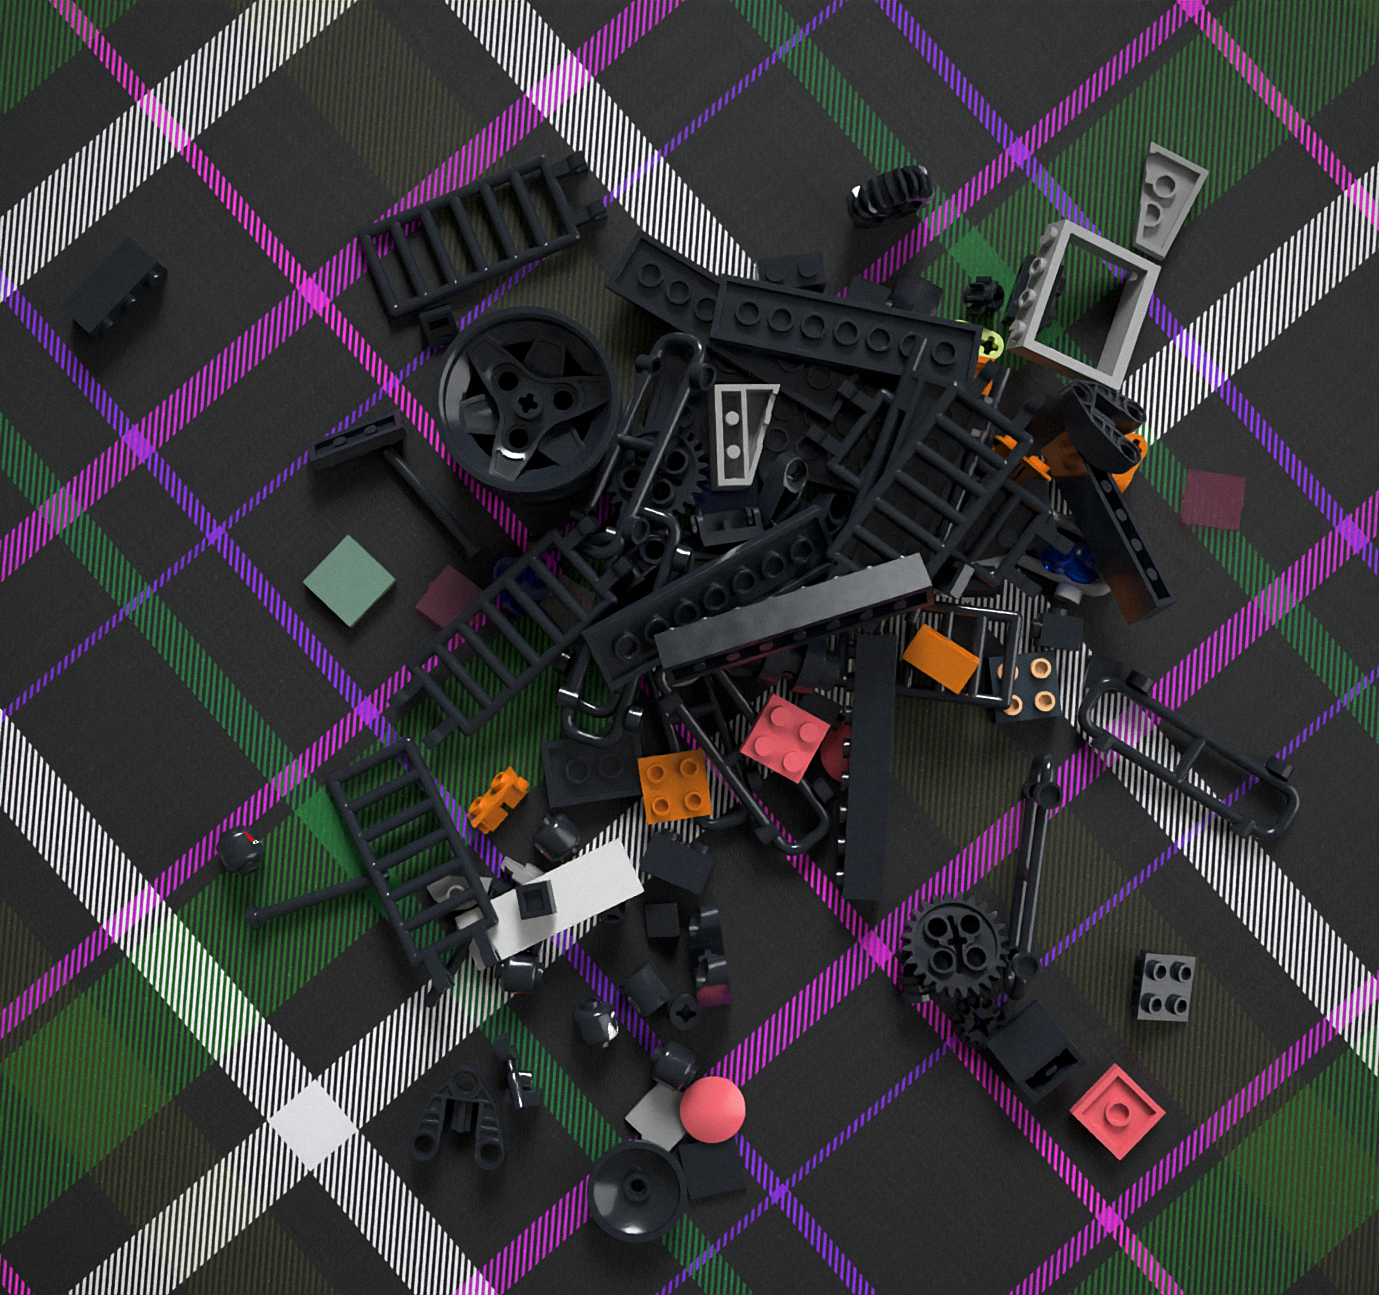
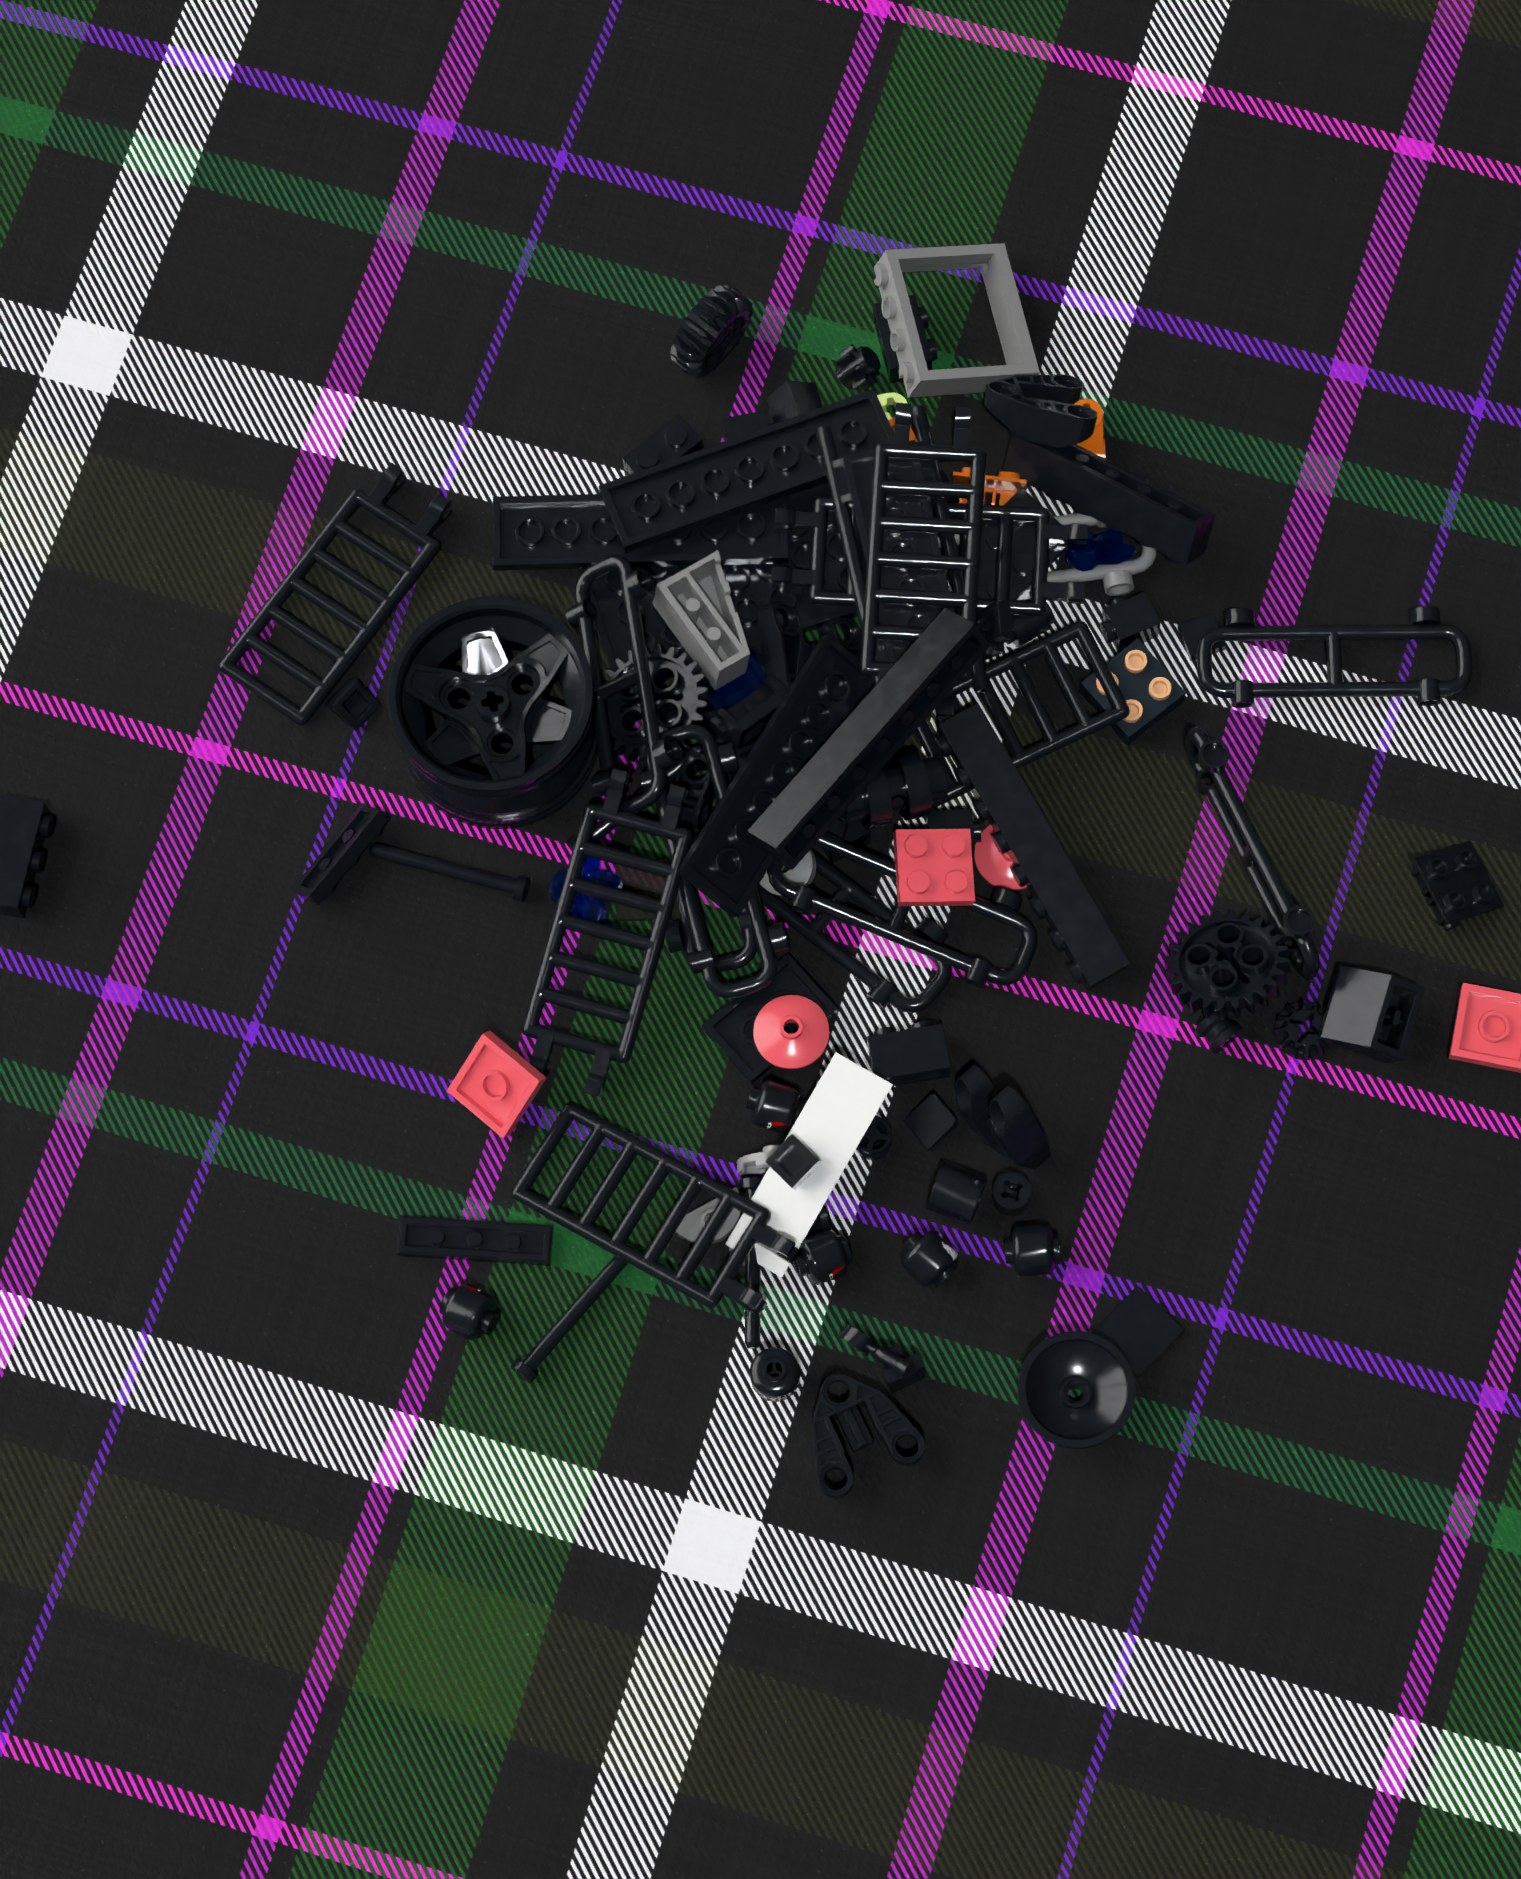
camera: 25 degrees left, 15 degrees down
sand green tile [303,535,397,627] -> none
clear pink piece [416,564,492,641] -> none
orange hinge [467,766,530,834] -> none
light grey piece [625,1082,687,1151] -> none
orange hinge [637,749,713,825] -> none
coral dish [680,1076,746,1143] -> none
orange hinge [901,623,980,694] -> none
light grey wing [1132,141,1209,261] -> none
clear pink piece [1180,469,1246,531] -> none
none -> black tile [397,1215,554,1266]
none -> coral plate [447,1030,547,1138]
none -> black head [750,1347,801,1402]
none -> coral dish [753,995,830,1069]

